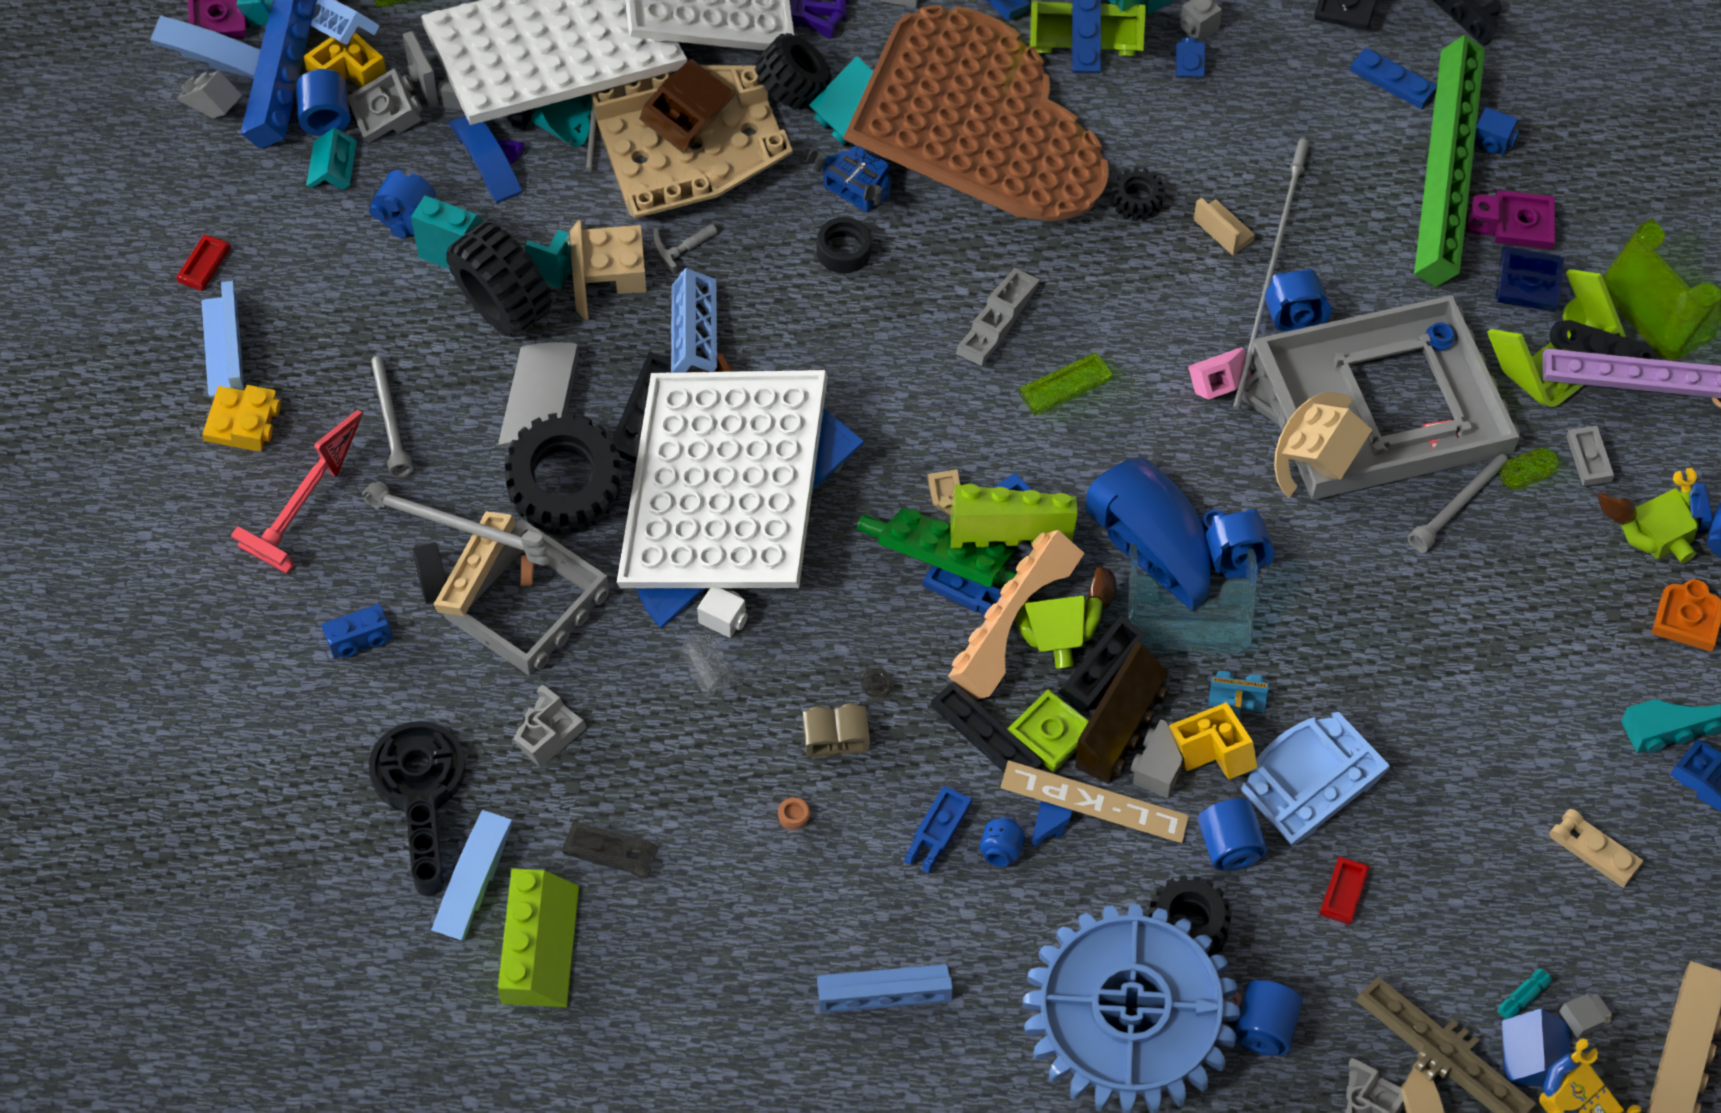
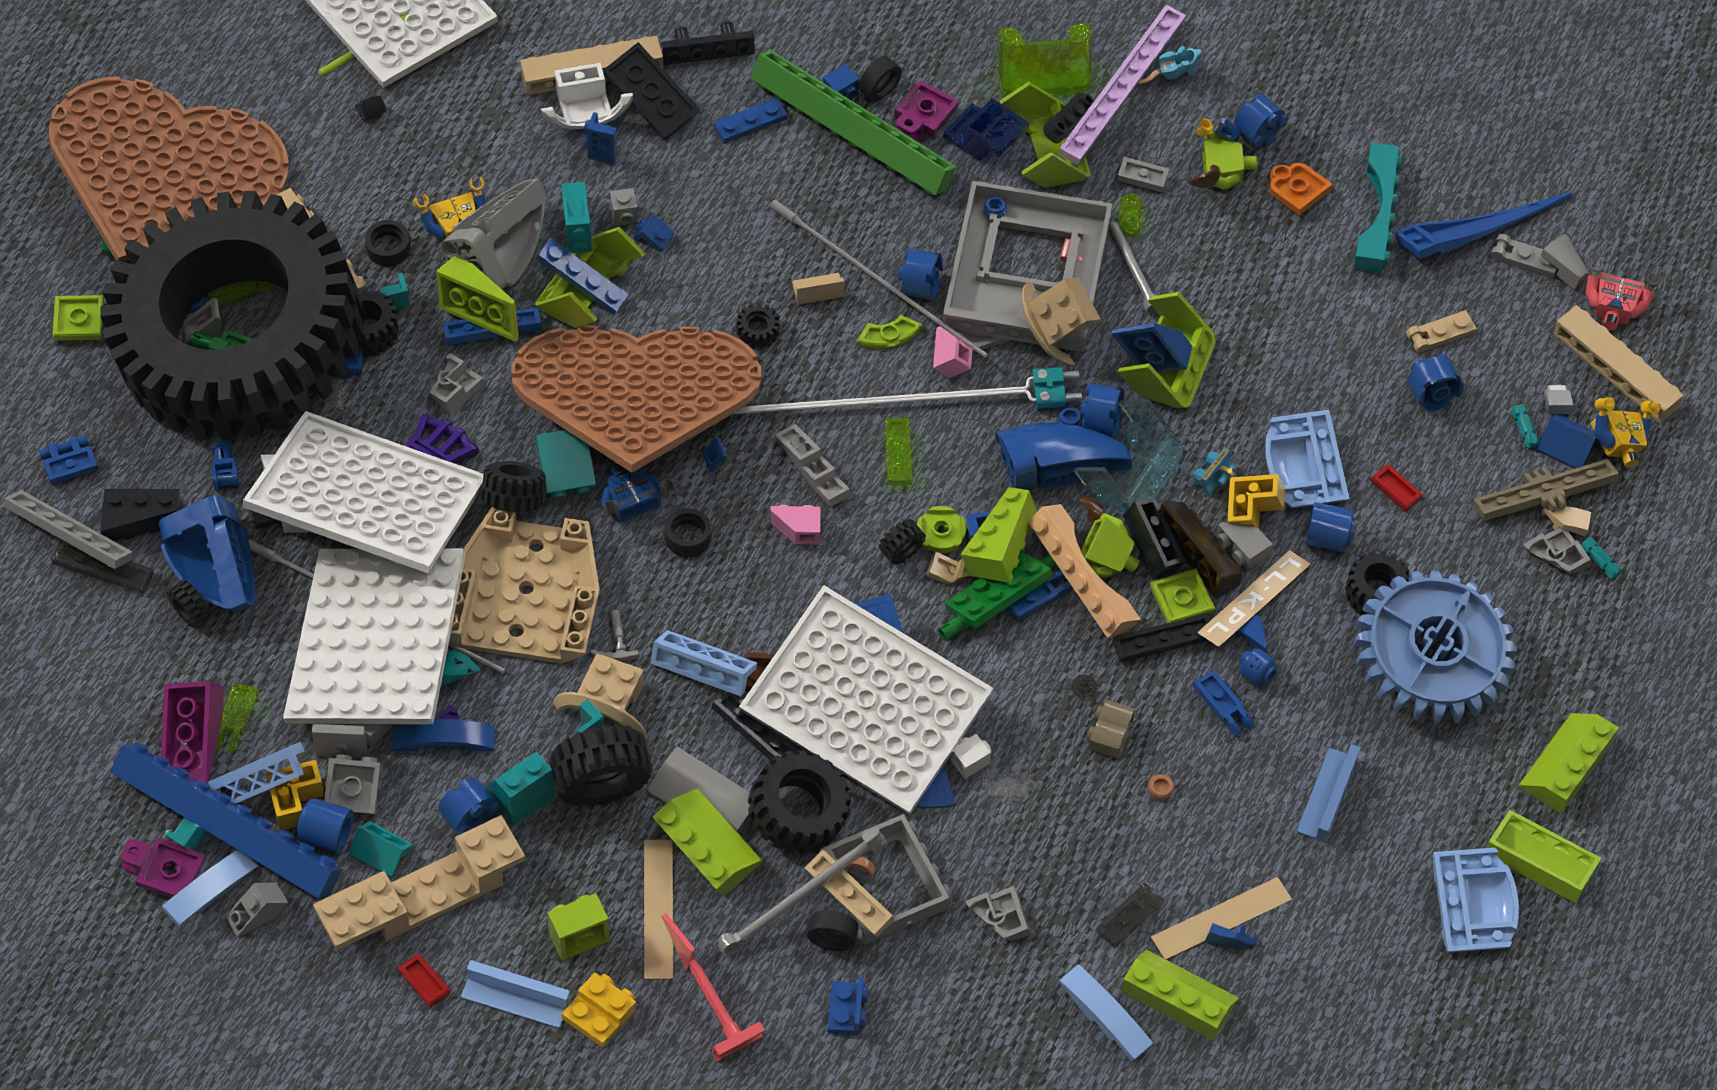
camera: 65 degrees left, 0 degrees up
black beam [369,721,466,896] -> none
light grey piece [371,356,413,478] -> none
reddish brown slope [639,59,736,154] -> none
blue piece [1233,980,1303,1056] -> none
none -> tan bracket [313,815,526,951]
none -> lime brick [547,893,610,961]
none -> tan sticker [644,840,673,979]
none -> lime slope [653,788,763,896]
none -> blue slope [702,437,728,471]
none -> piece [733,367,1082,414]
none -> bright pink slope [771,505,820,544]
none -> lime tile [857,315,922,349]
none -> black tyre [858,56,902,102]
none -> black tyre [878,519,926,565]
none -> lime plate [917,506,966,553]
none -> blue slope [1111,323,1192,373]
none -> lime windscreen [1118,292,1215,409]
none -> tan sticker [1151,877,1292,959]
none -> blue slope [1205,923,1258,948]
none -> blue brick [1408,354,1464,411]

